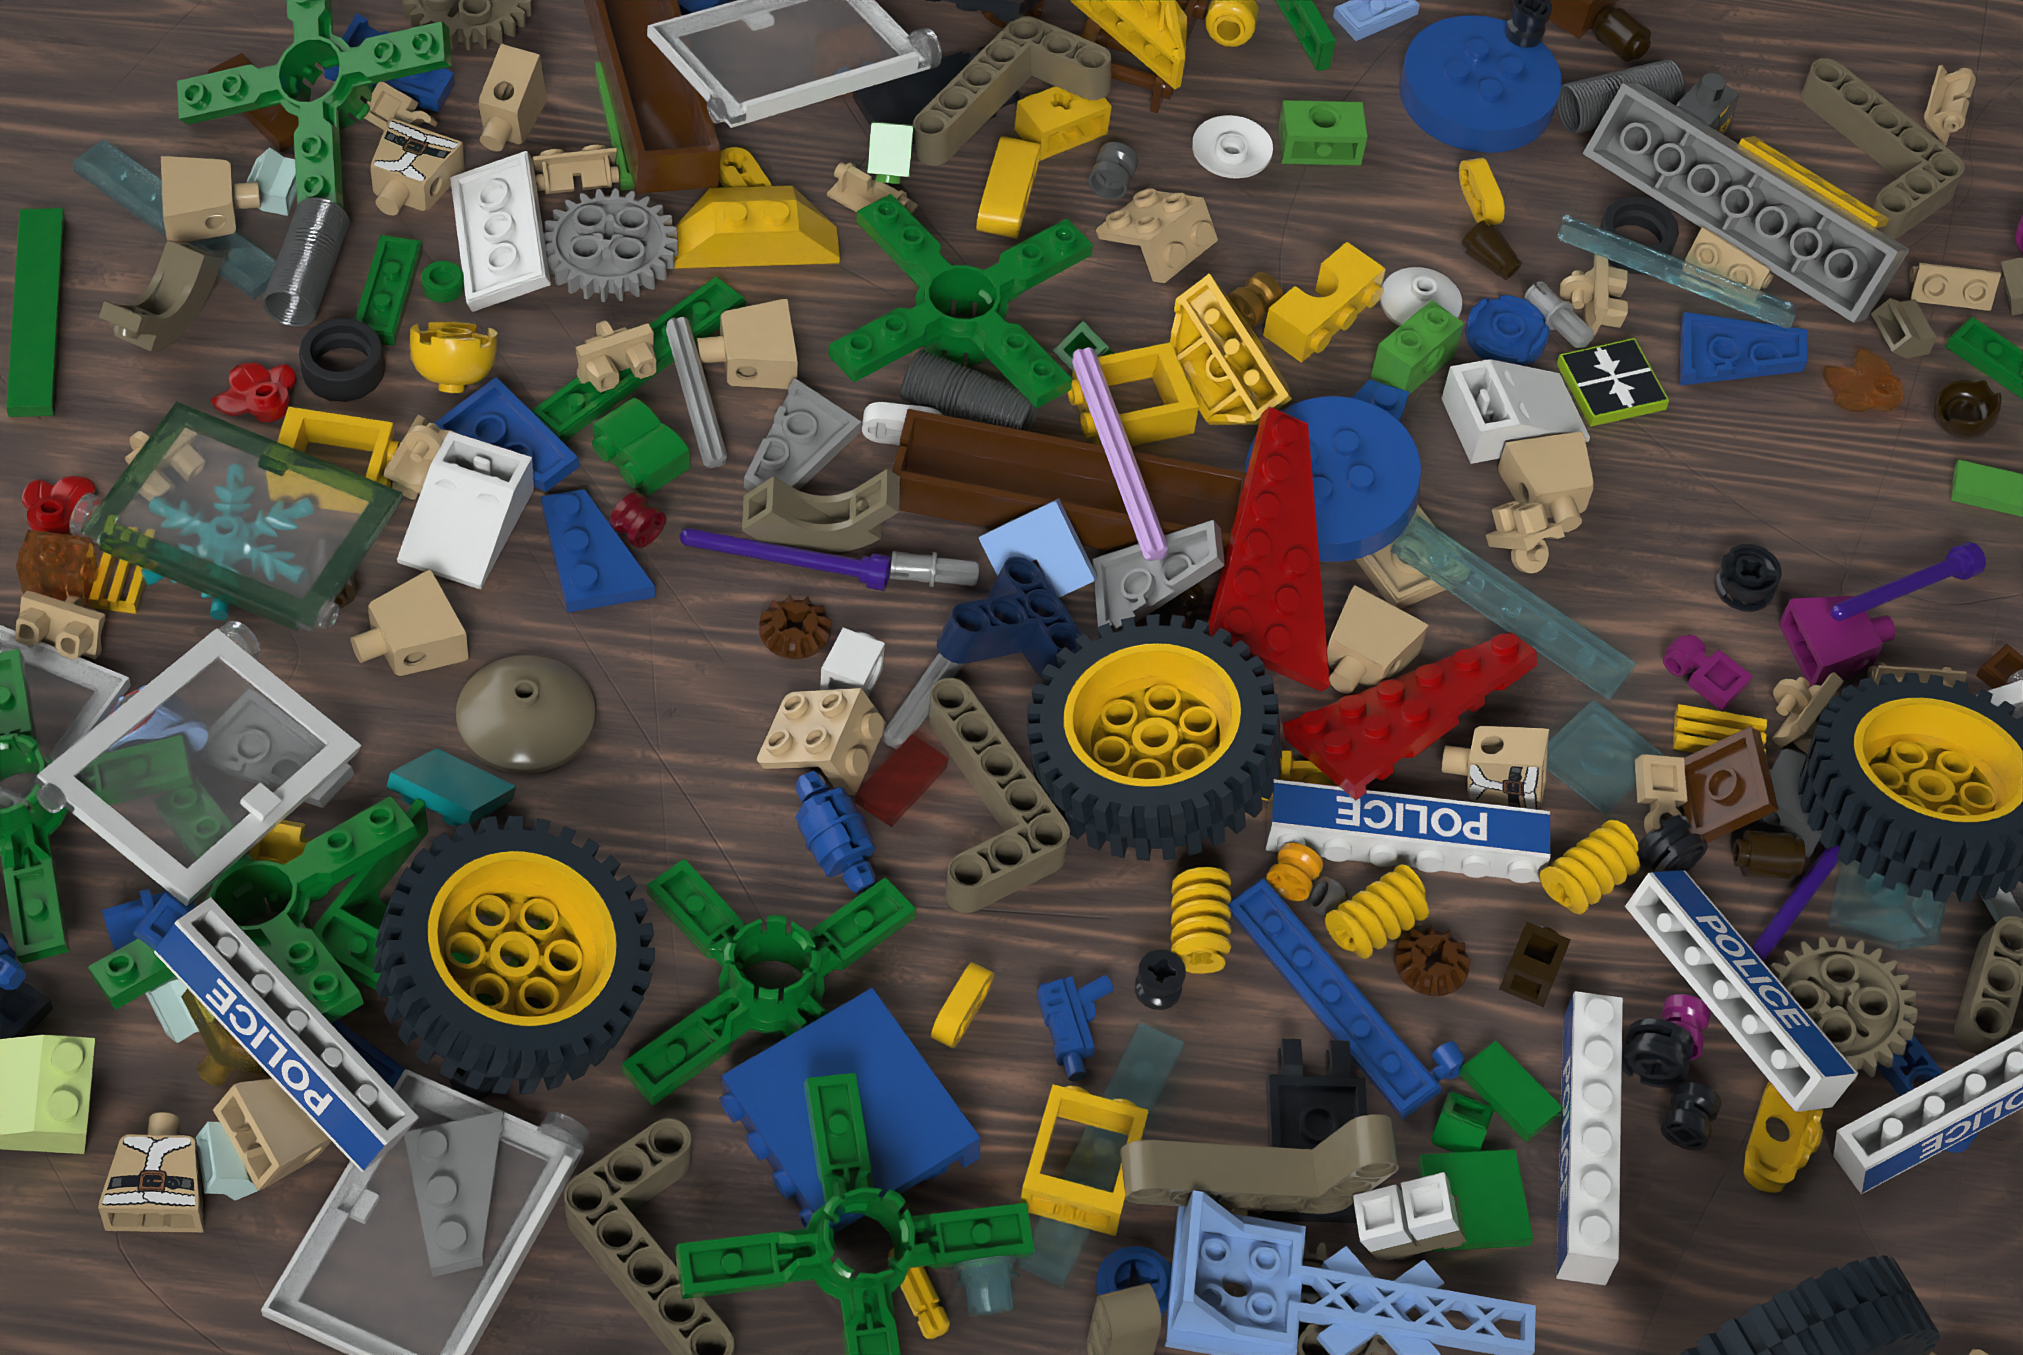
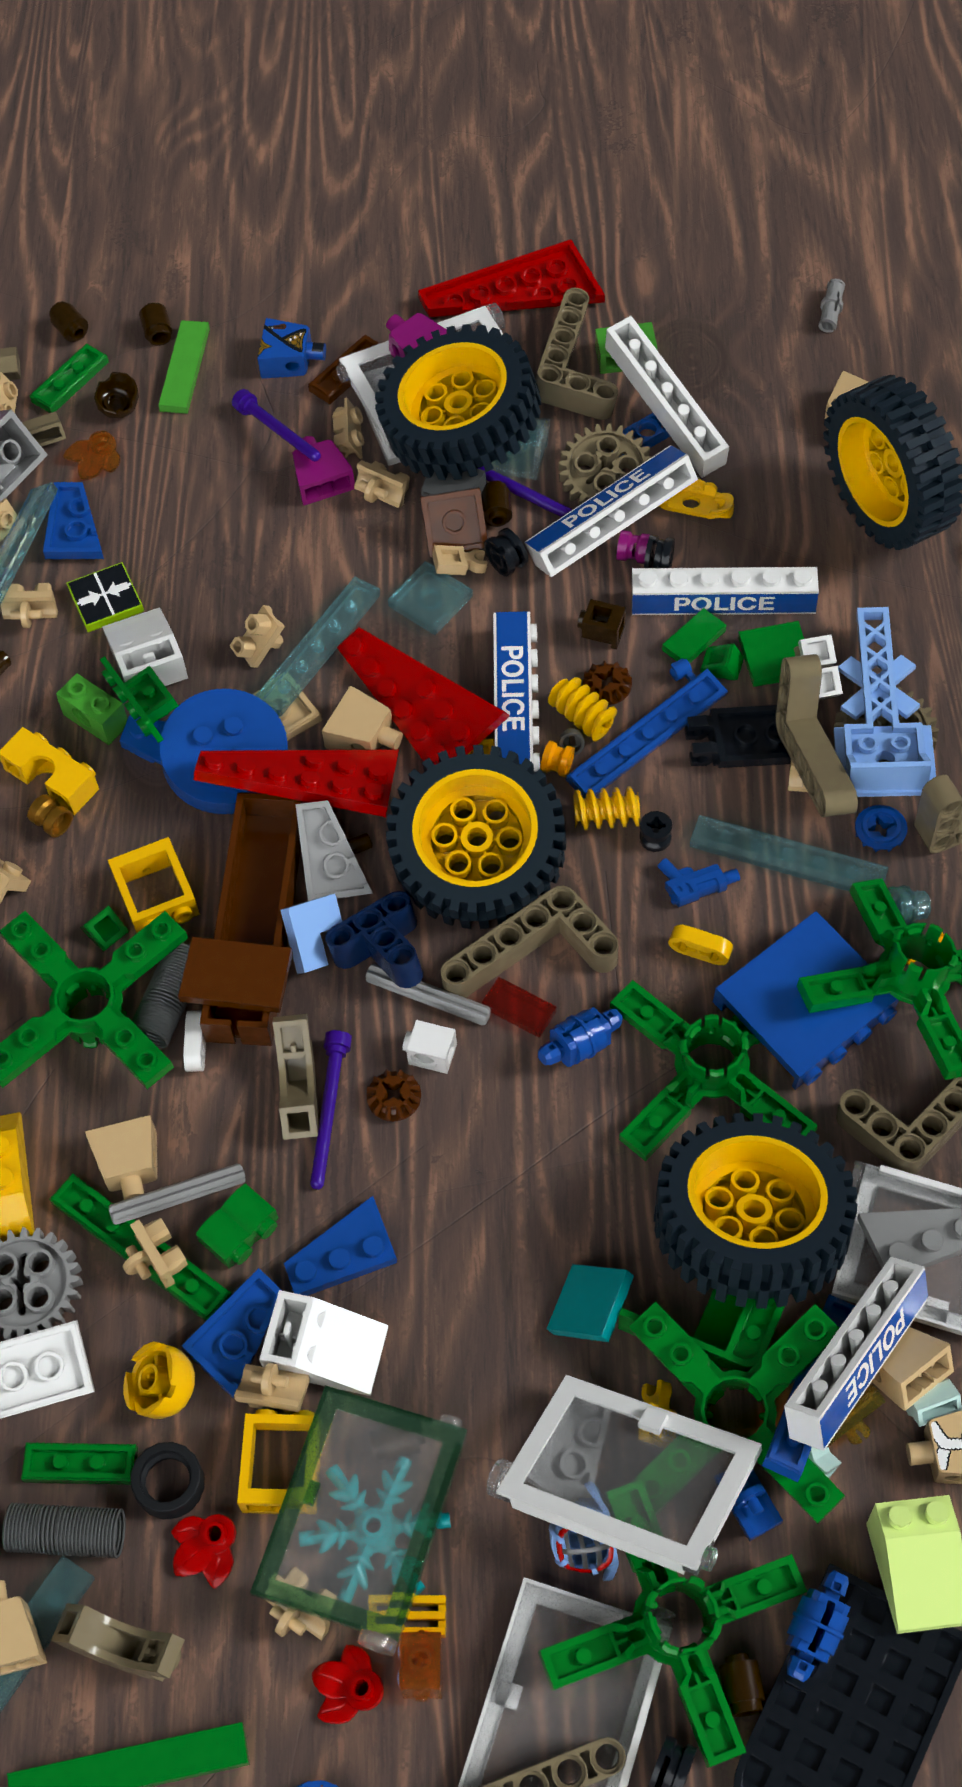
camera: 85 degrees left, 5 degrees up
tan hips [15,590,105,660] -> none
tan torso [351,570,469,676] -> none
green tile [421,261,464,303] -> none
dark tan dish [456,655,596,774] -> none
dark red wheel [609,492,666,548] -> none
light grey wing [744,378,861,492] -> none
tan bracket [757,688,887,795] -> none
light grey axle [890,551,979,587] -> none
yellow window [1020,1084,1149,1236] -> none
lavender axle [1072,347,1168,562] -> none
yellow wedge [1170,274,1292,425] -> none
white dish [1380,267,1462,327] -> none
tan torso [1442,726,1549,810] -> none
blue tile [1465,295,1550,366] -> none
tan torso [1497,431,1594,532] -> none
light grey axle [1524,281,1594,349] -> none
yellow piece [1539,819,1640,915] -> none
black wheel [1660,1082,1722,1150] -> none
magenta plate [1663,634,1753,712] -> none
yellow tile [1673,704,1767,754] -> none
black wheel [1714,544,1782,612] -> none
none -> green bracket [99,656,179,743]
none -> reddish brown tile [178,937,293,1013]

